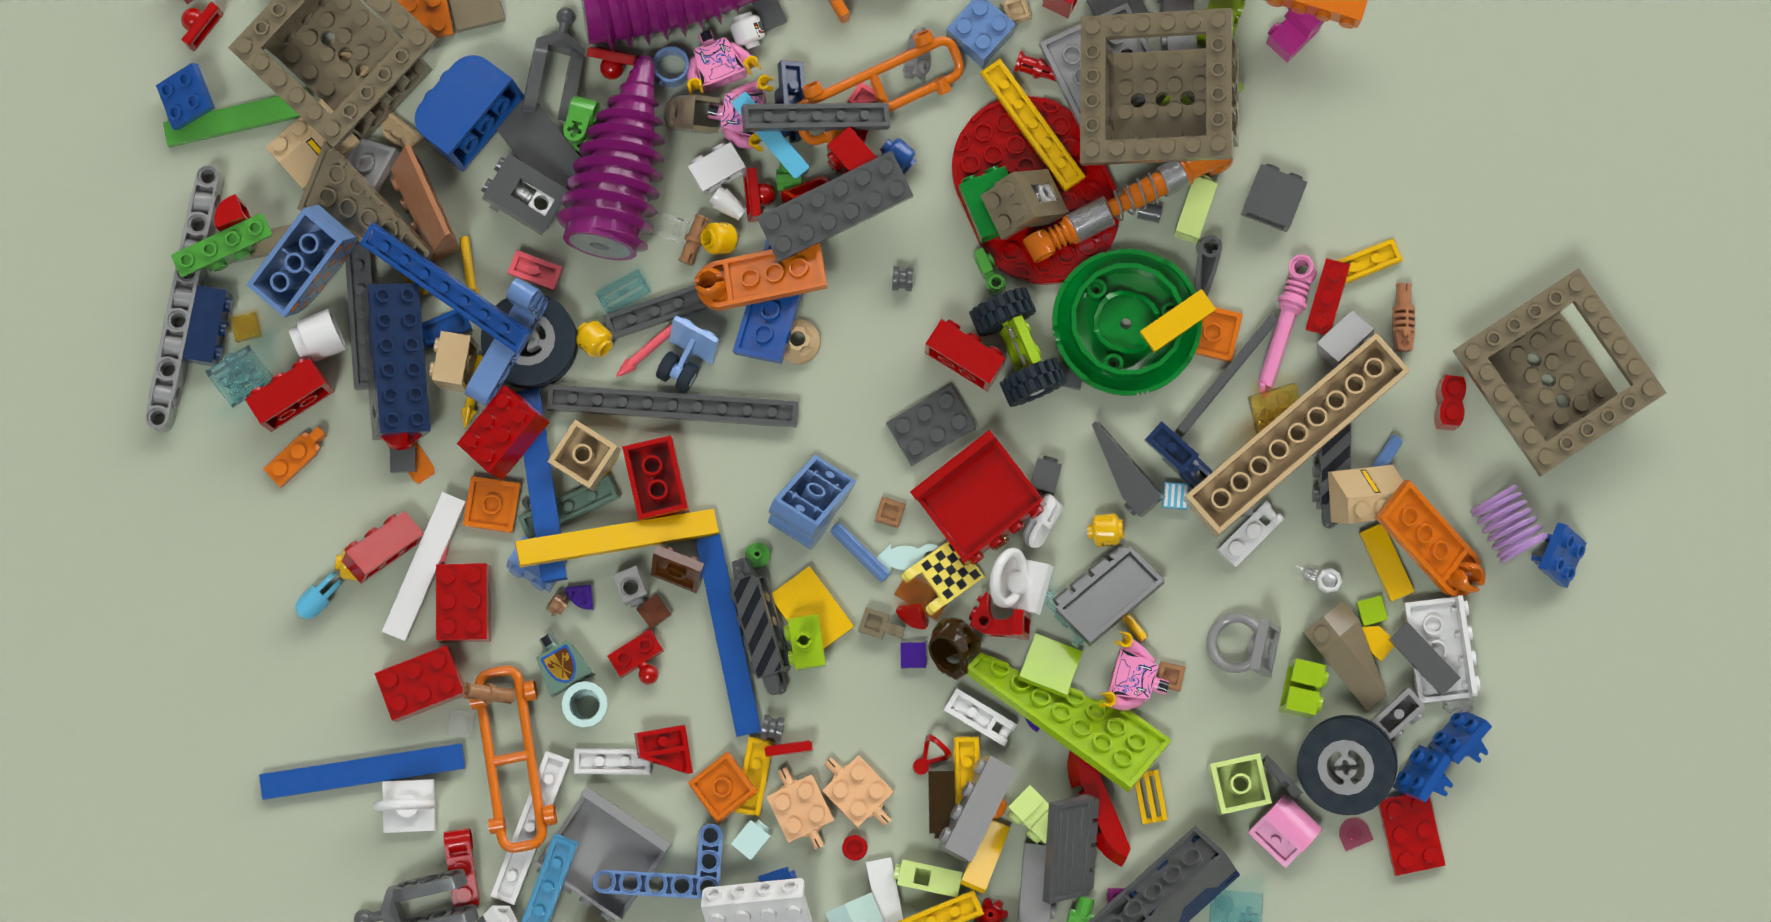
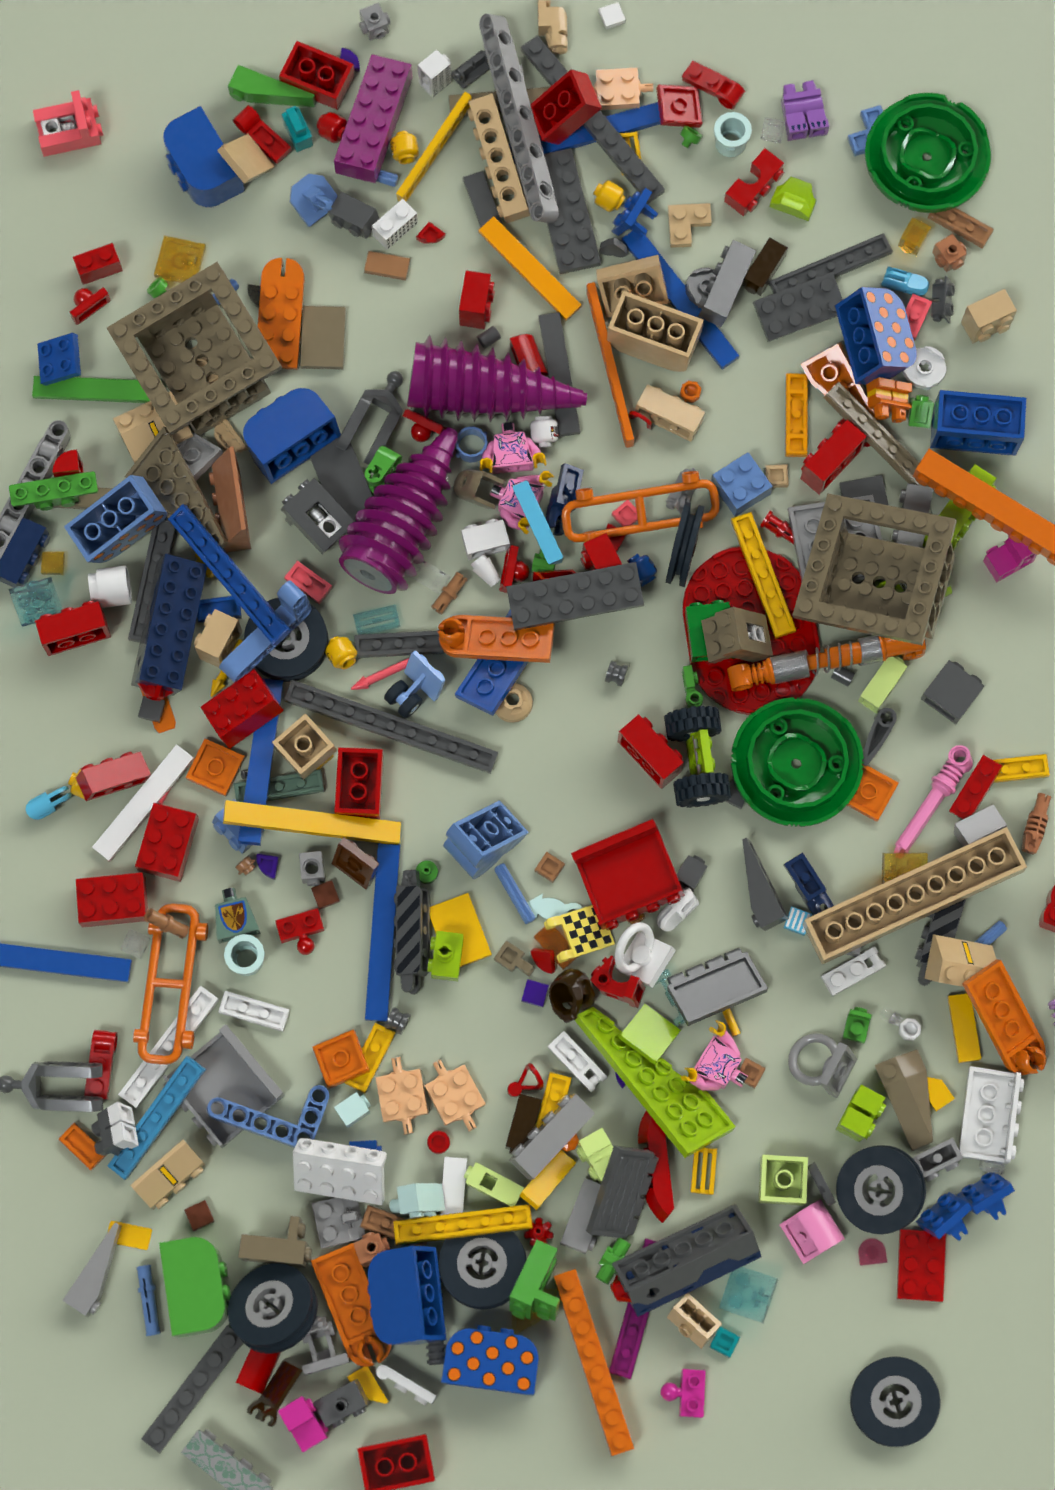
camera: 15 degrees right, 5 degrees down
orange hinge [263,427,327,488] -> none
white tile [373,779,436,833] -> none
yellow piece [460,236,479,294] -> none
red wing [634,725,693,774] -> none
yellow head [700,222,738,255] -> none
dark grey plate [741,103,890,132] -> none
red tile [764,740,813,757] -> none
dark grey plate [886,385,976,466] -> none
yellow head [1087,513,1125,547] -> none
yellow tile [1140,289,1216,353] -> none
dark grey tile [1175,313,1278,437] -> none
lime tile [1356,595,1388,627] -> none
dark grey tile [1388,622,1461,696] -> none
none -> black wheel [665,502,705,587]
none -> bright green bracket [842,1007,872,1044]

